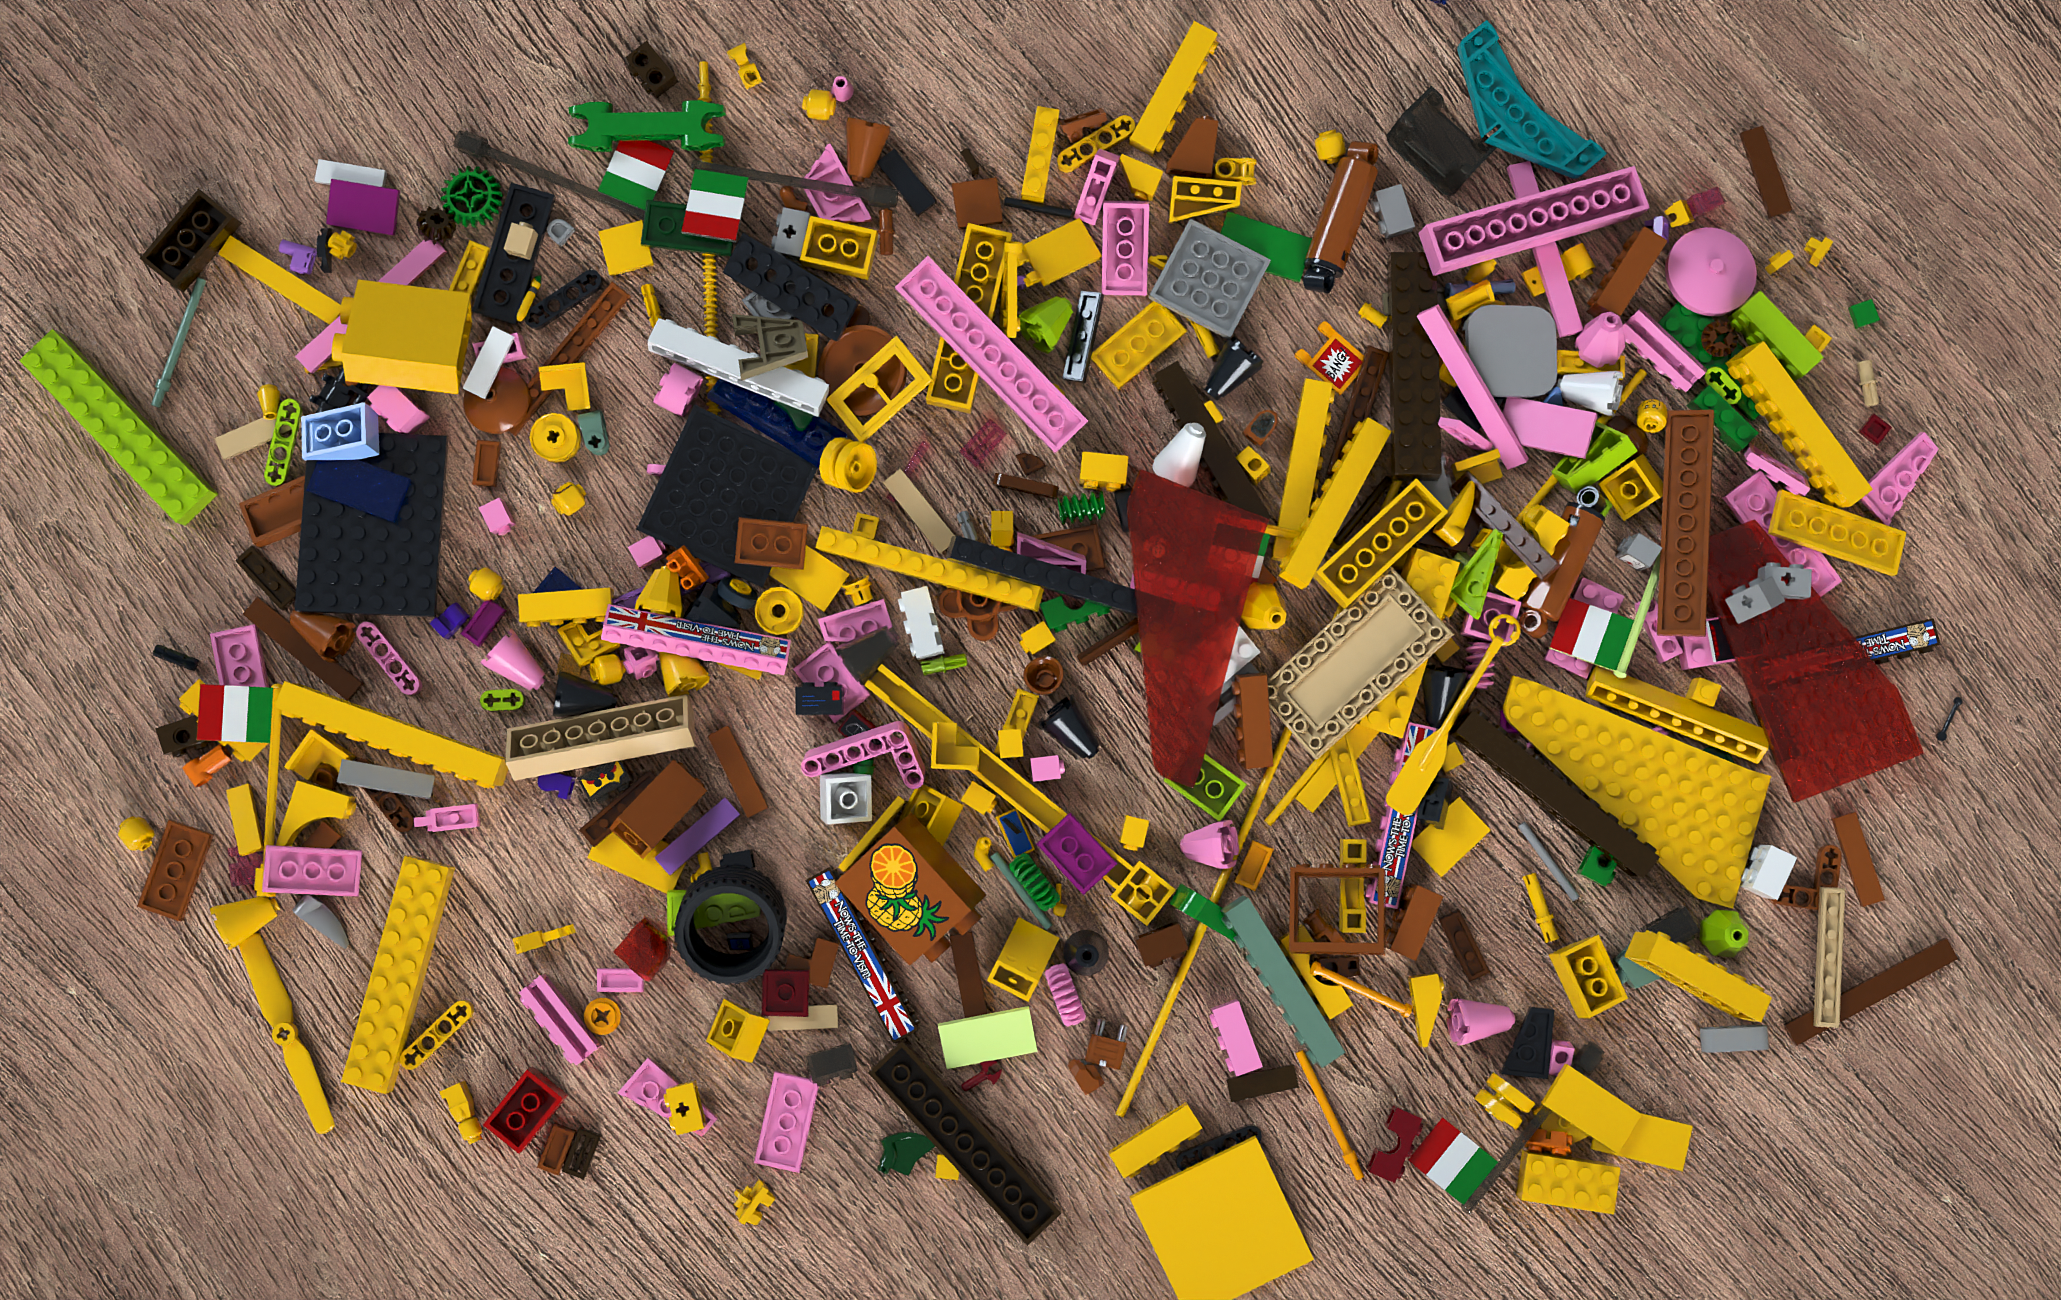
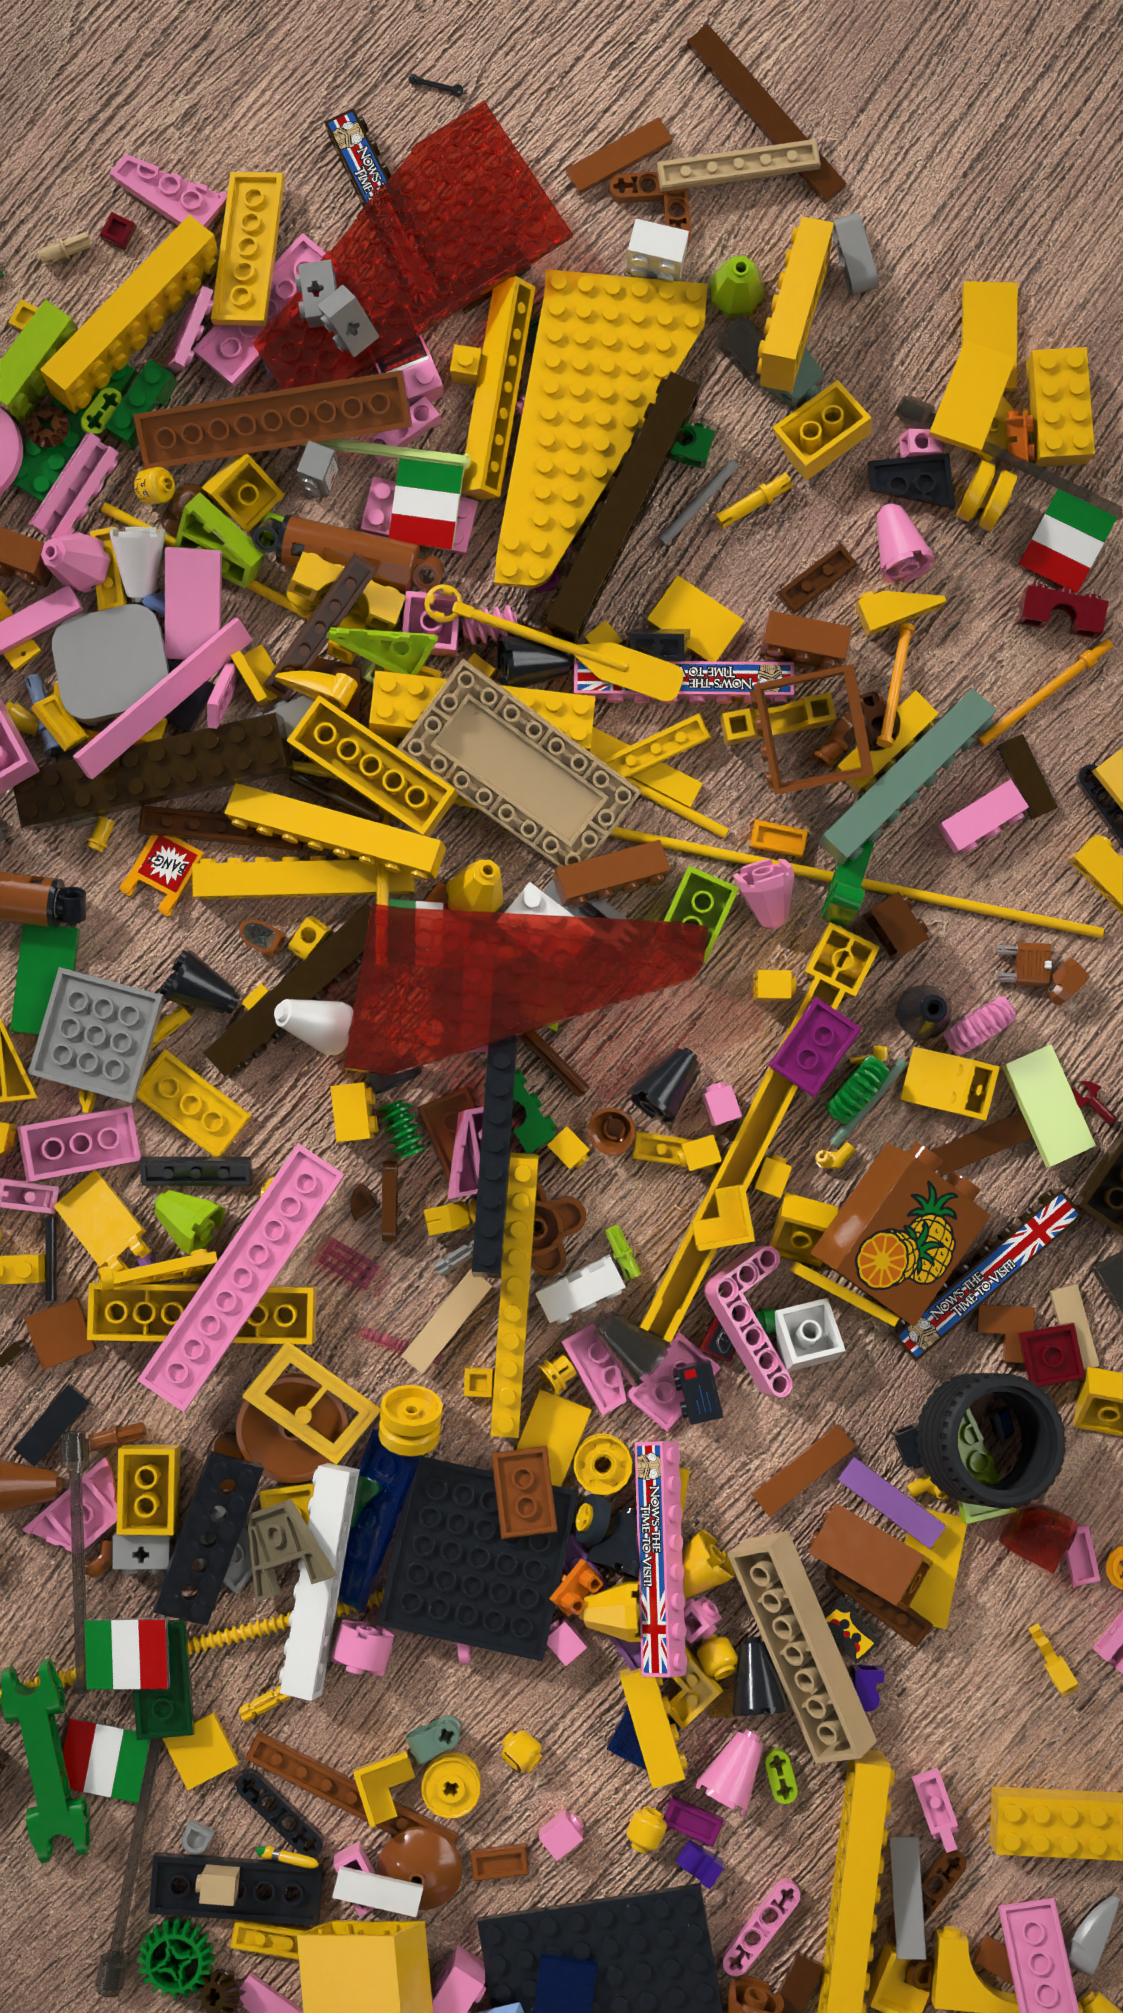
camera: 100 degrees left, 0 degrees up
blue slope [996,808,1035,858] -> none

